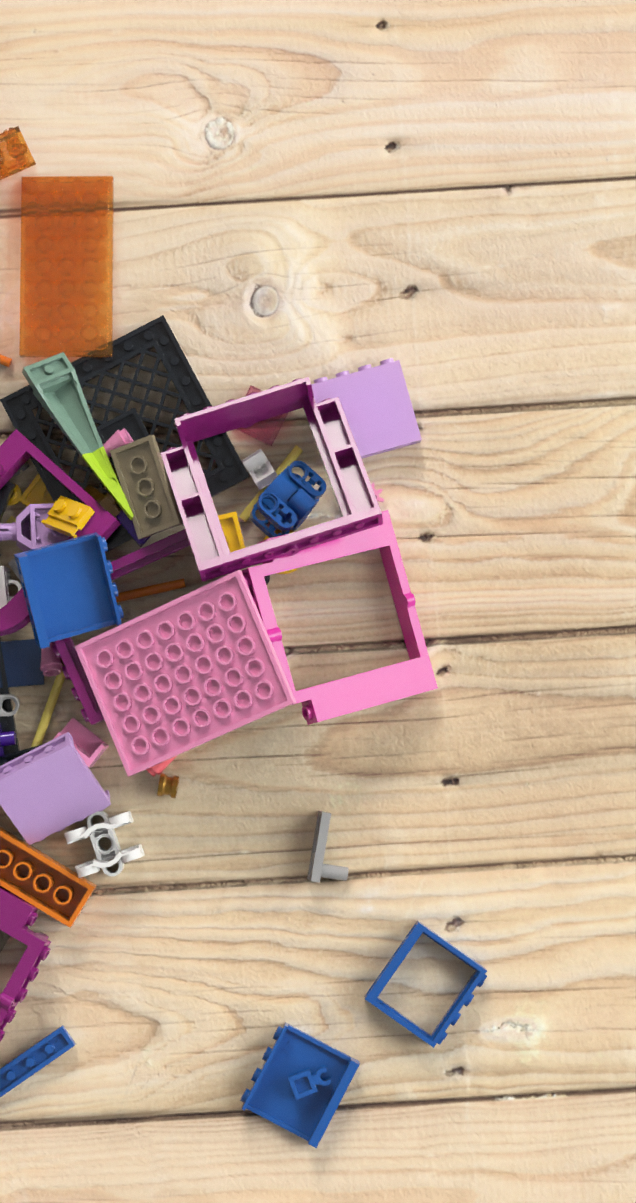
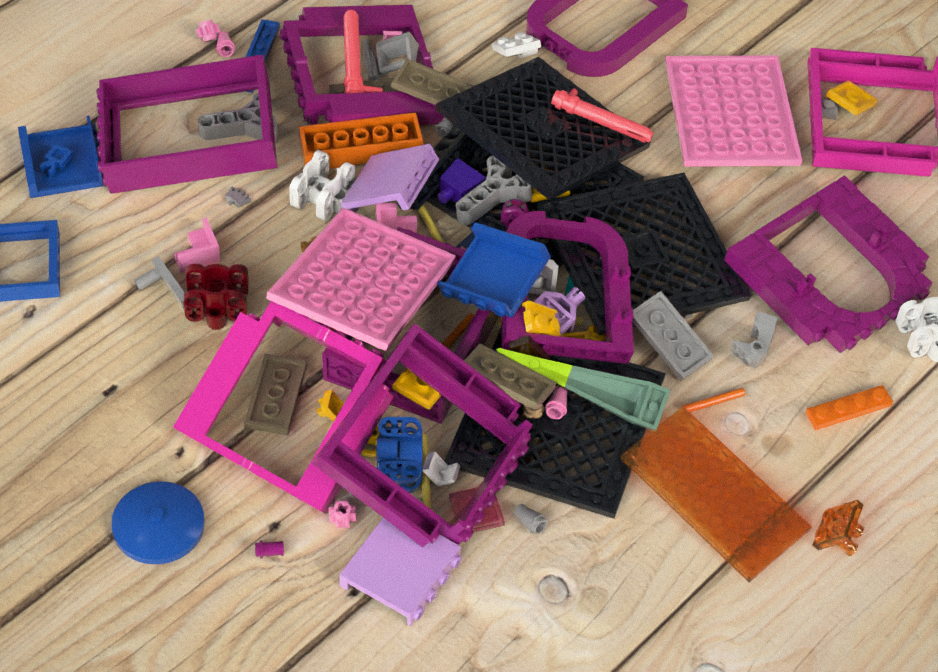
camera: 135 degrees right, 35 degrees down
none -> magenta door [96,55,278,194]
none -> blue dish [111,481,205,564]
none -> bright pink panel [174,217,220,273]
none -> dark red piece [183,264,249,330]
none -> bright pink gear [196,20,220,42]
none -> light grey beam [198,93,278,144]
none -> bright pink cone [216,31,235,57]
none -> light grey piece [225,186,251,208]
none -> dark tan plate [244,354,307,435]
none -> magenta pin [255,540,284,559]
none -> yellow tile [316,390,343,421]
none -> light grey cone [514,504,548,535]

